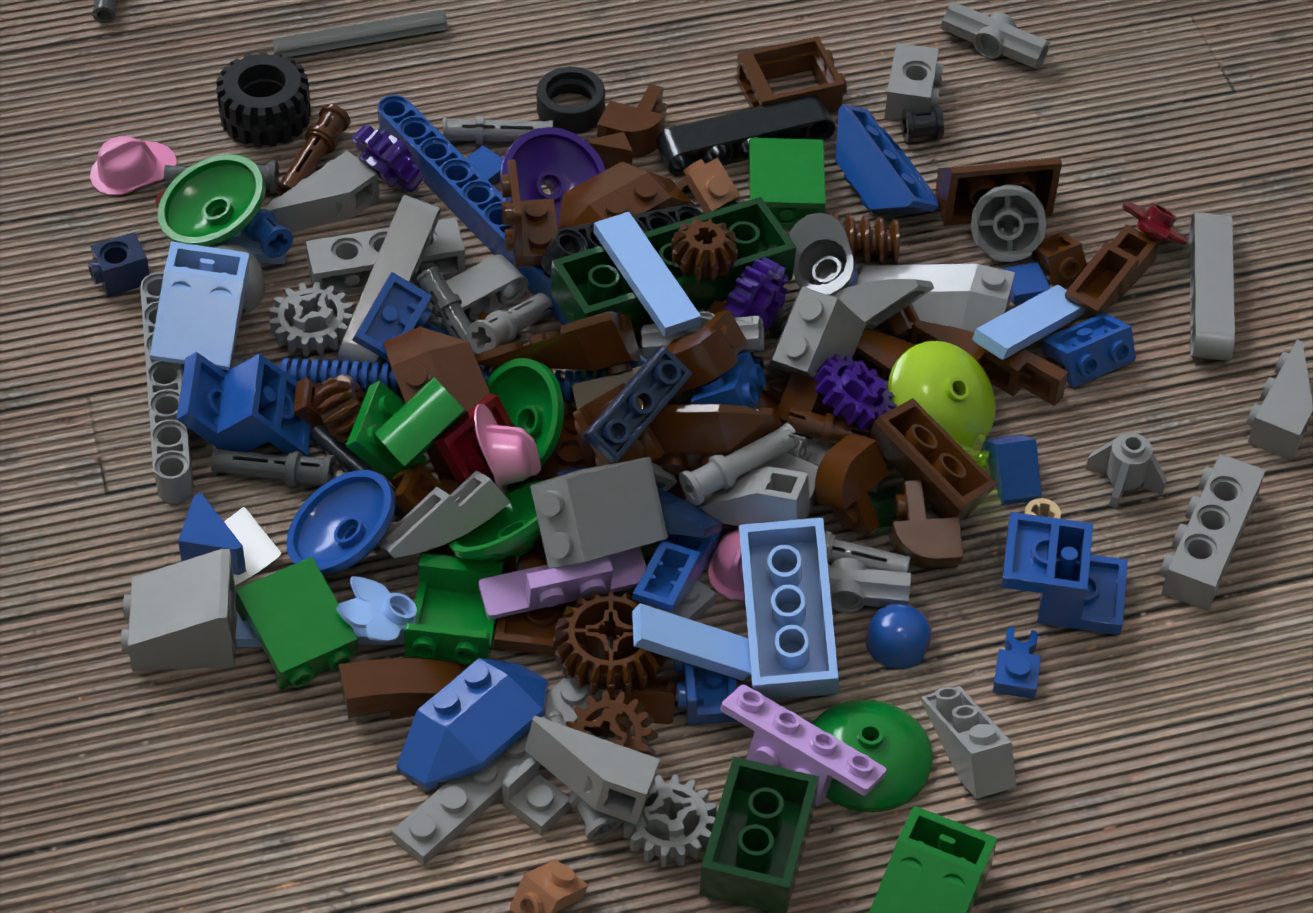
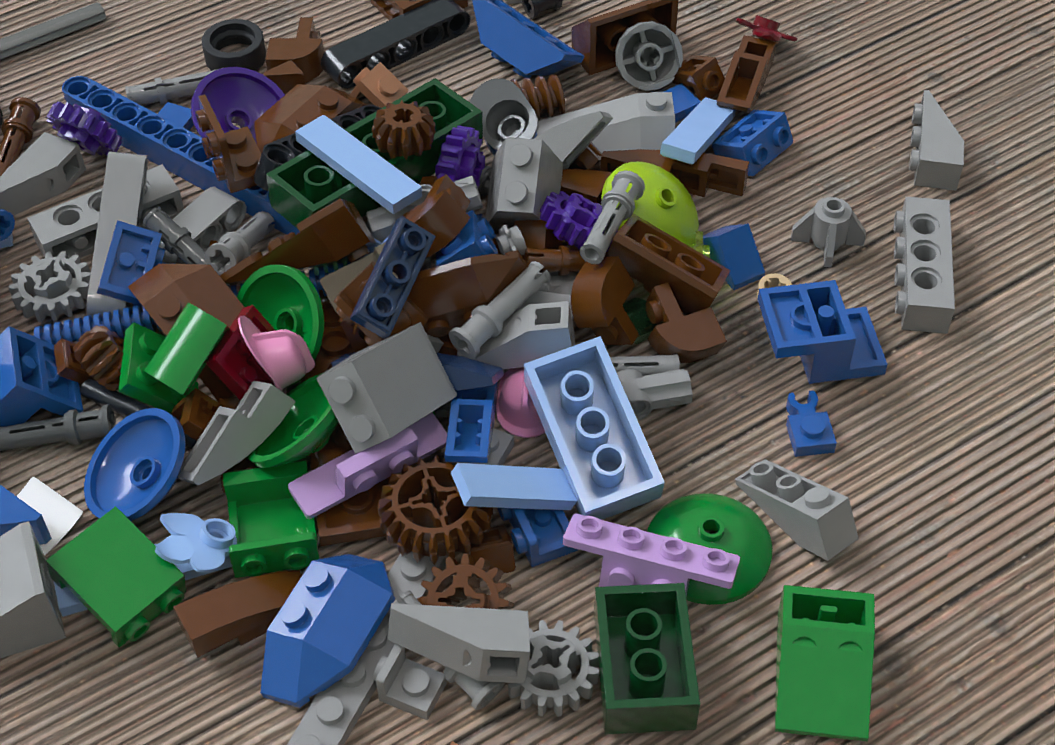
camera: 15 degrees left, 0 degrees up
green panel [748,138,826,229] -> none
blue hair [866,603,932,669] -> none
light grey beam [1189,212,1235,361] -> none
none -> light grey plate [496,225,527,256]
none -> light grey pin [580,171,645,264]

